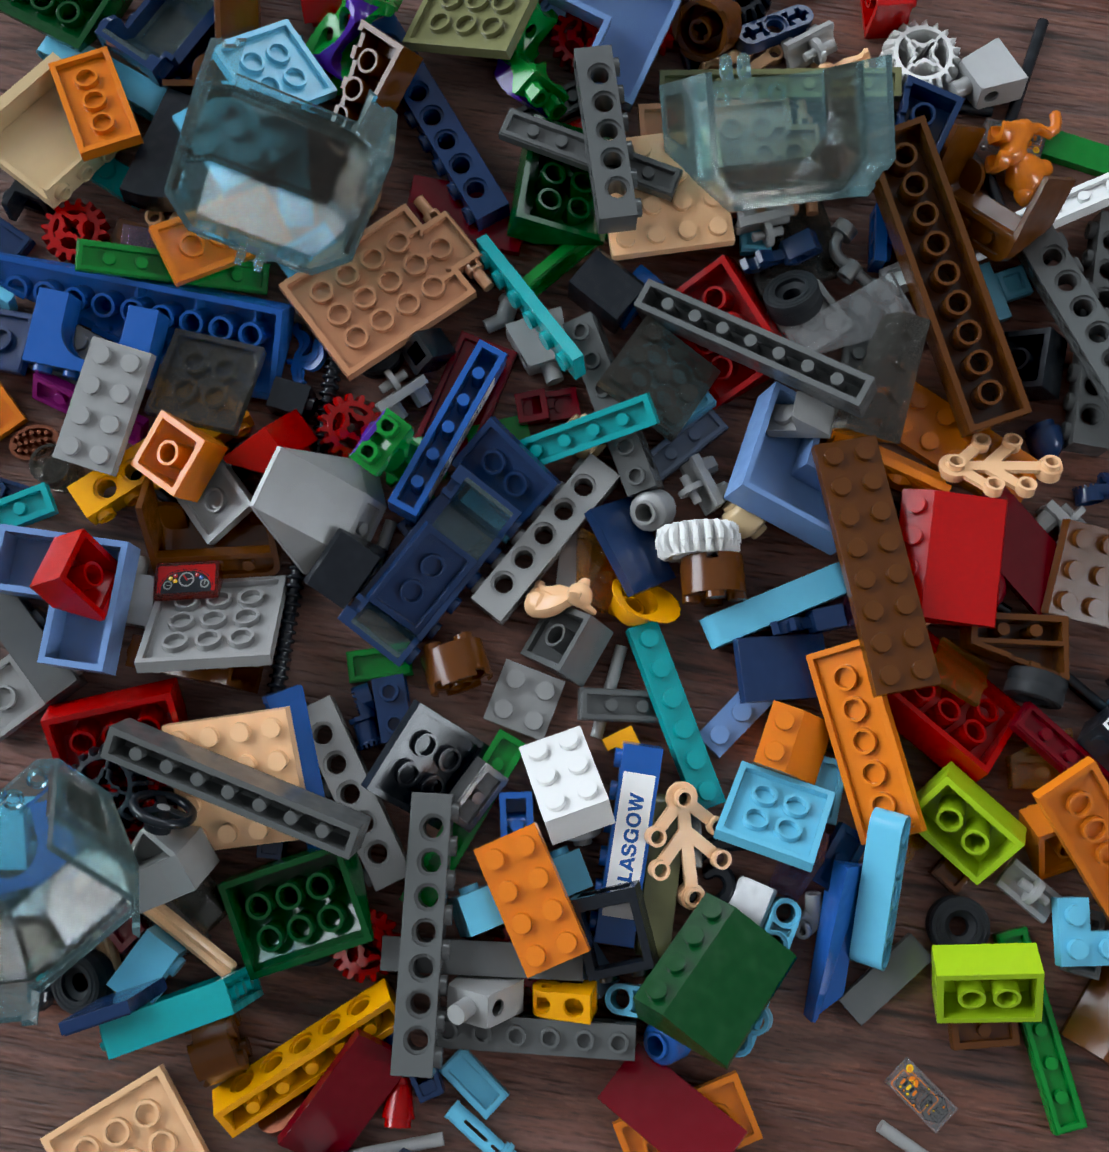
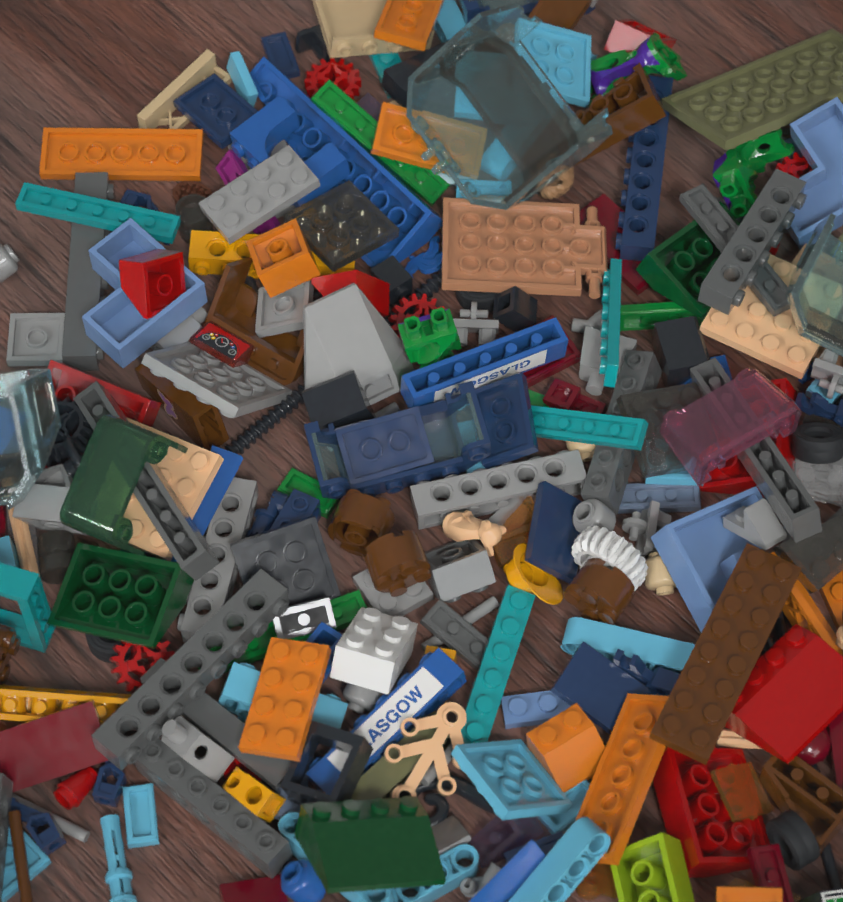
camera: 40 degrees right, 20 degrees down
none -> clear green windscreen [60,414,188,556]
none -> reddish brown brick [363,530,432,597]
none -> clear pink windscreen [660,368,801,487]

